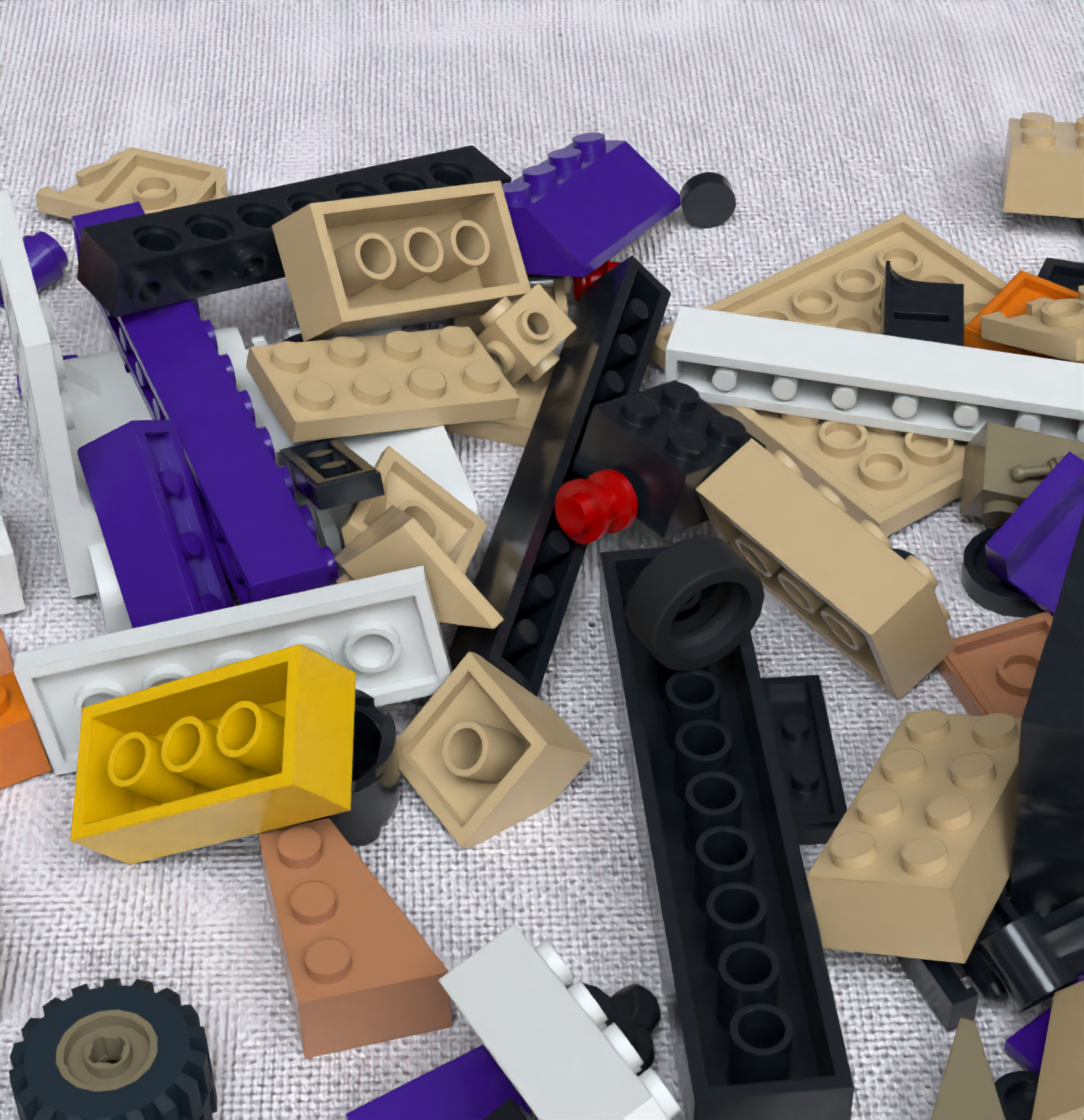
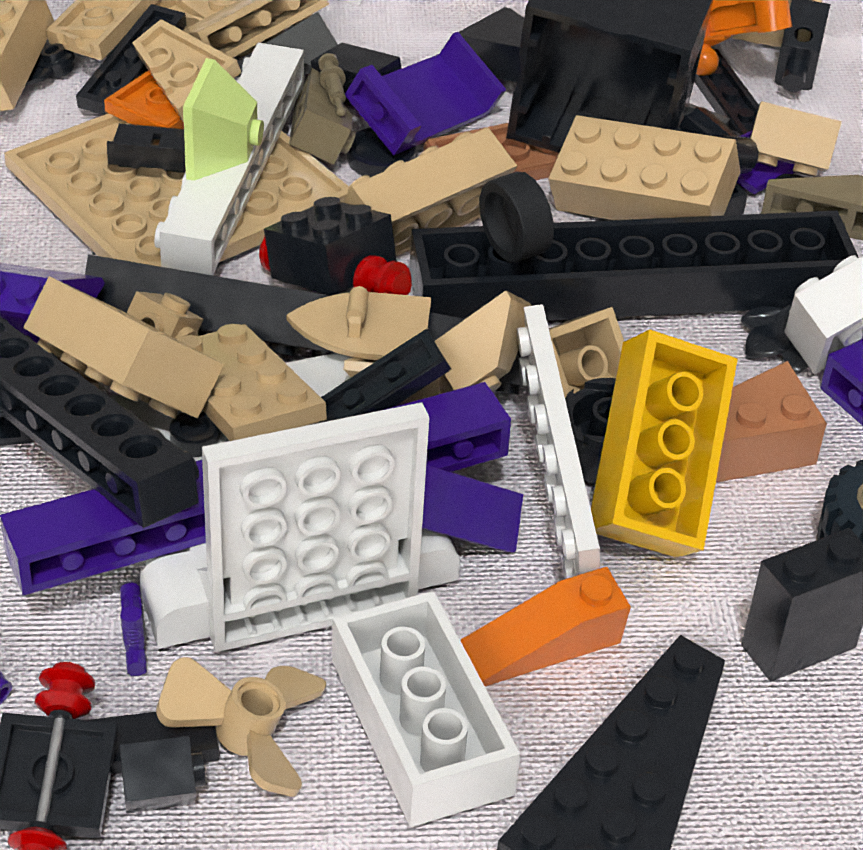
camera: 95 degrees left, 0 degrees up
none -> yellowish green slope [183,58,264,181]
none -> tan shield [287,286,431,360]

